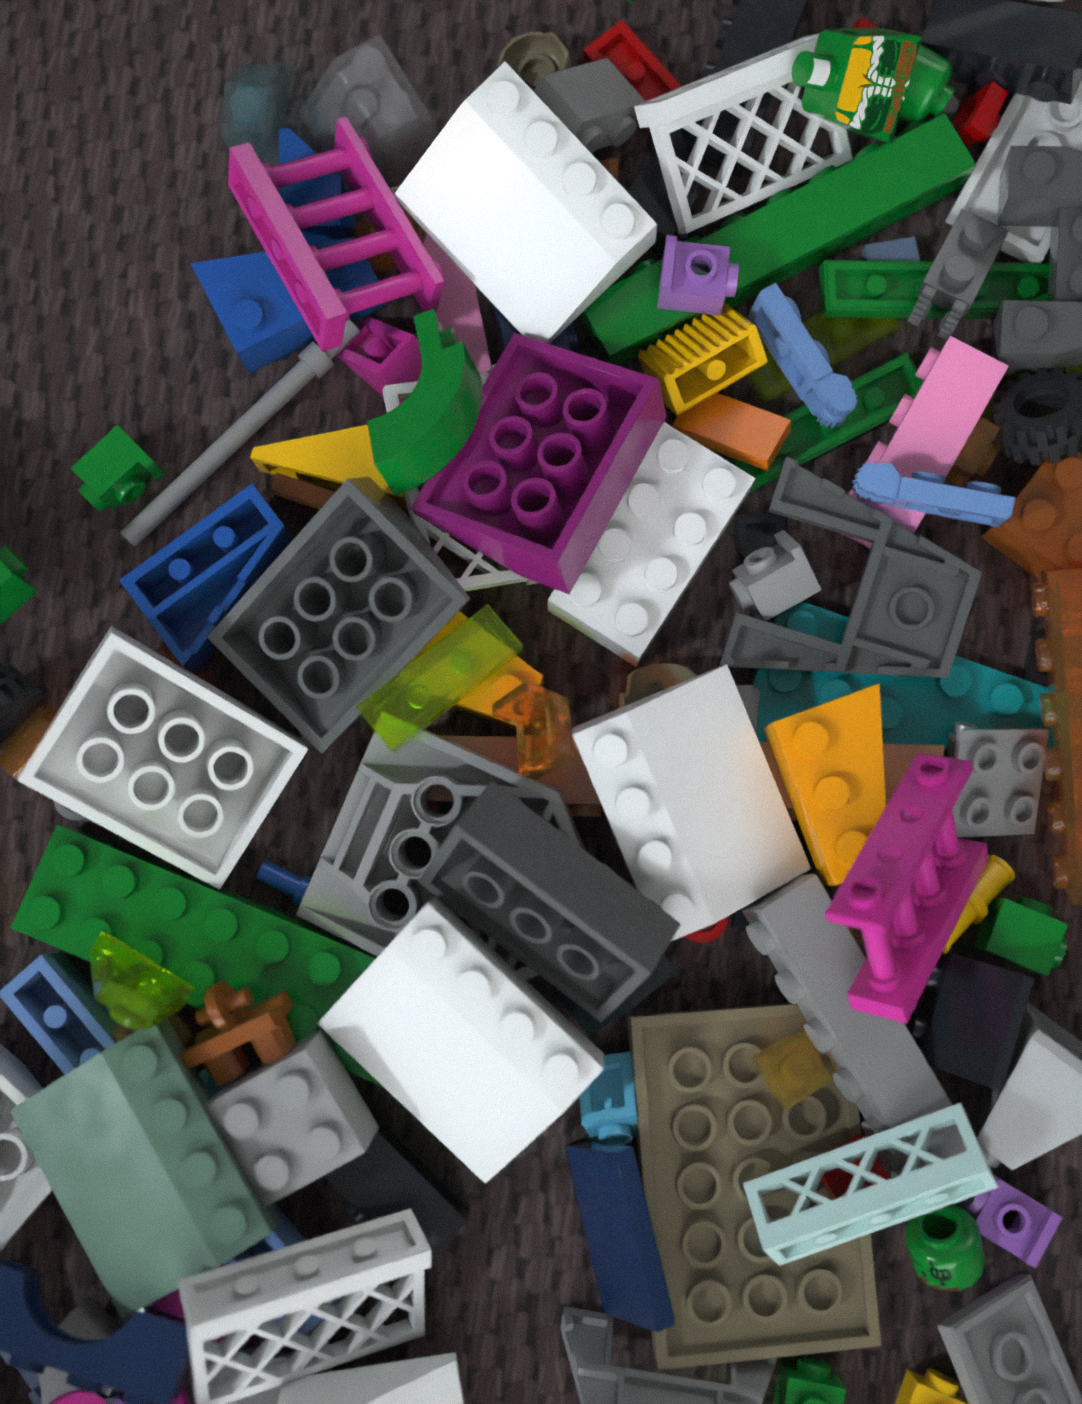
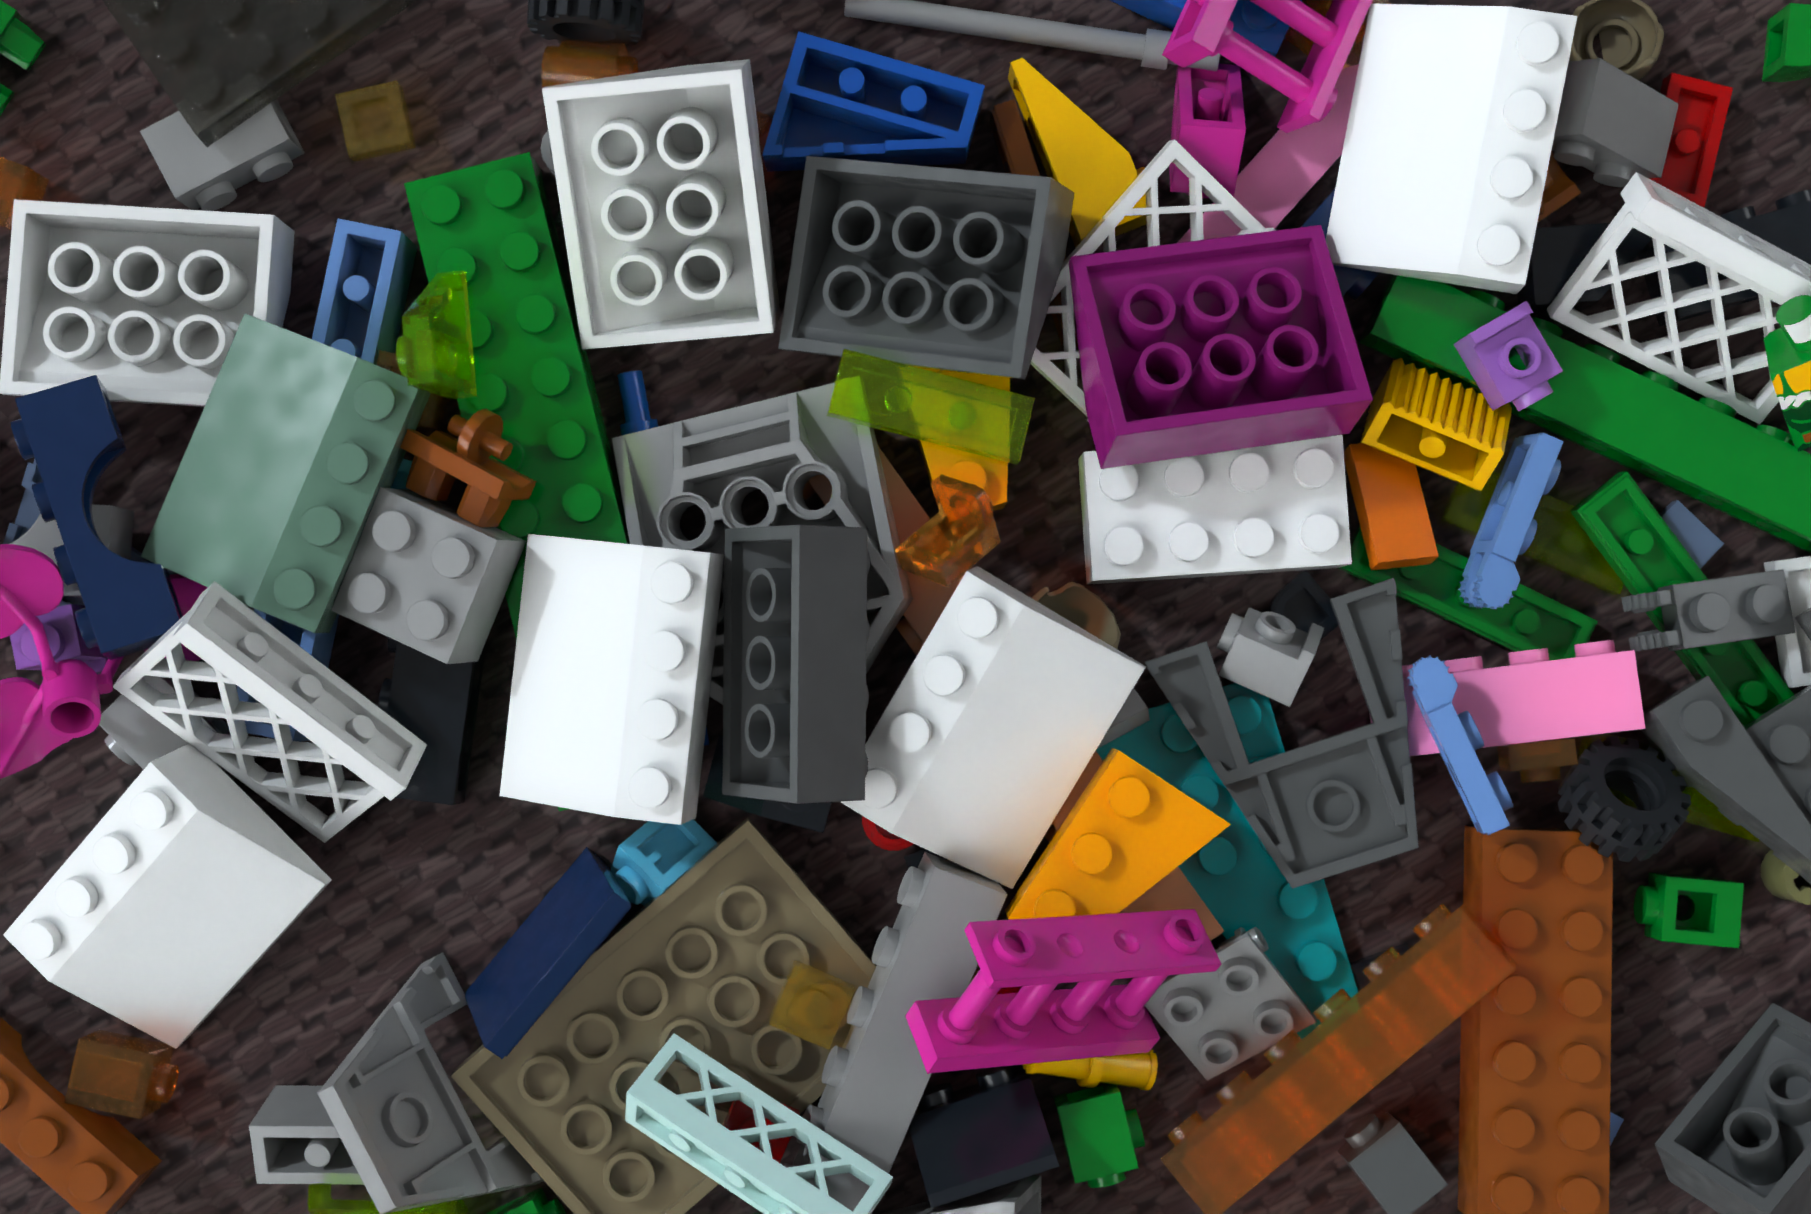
camera: 45 degrees right, 5 degrees up
green arch [367,309,482,496] -> none

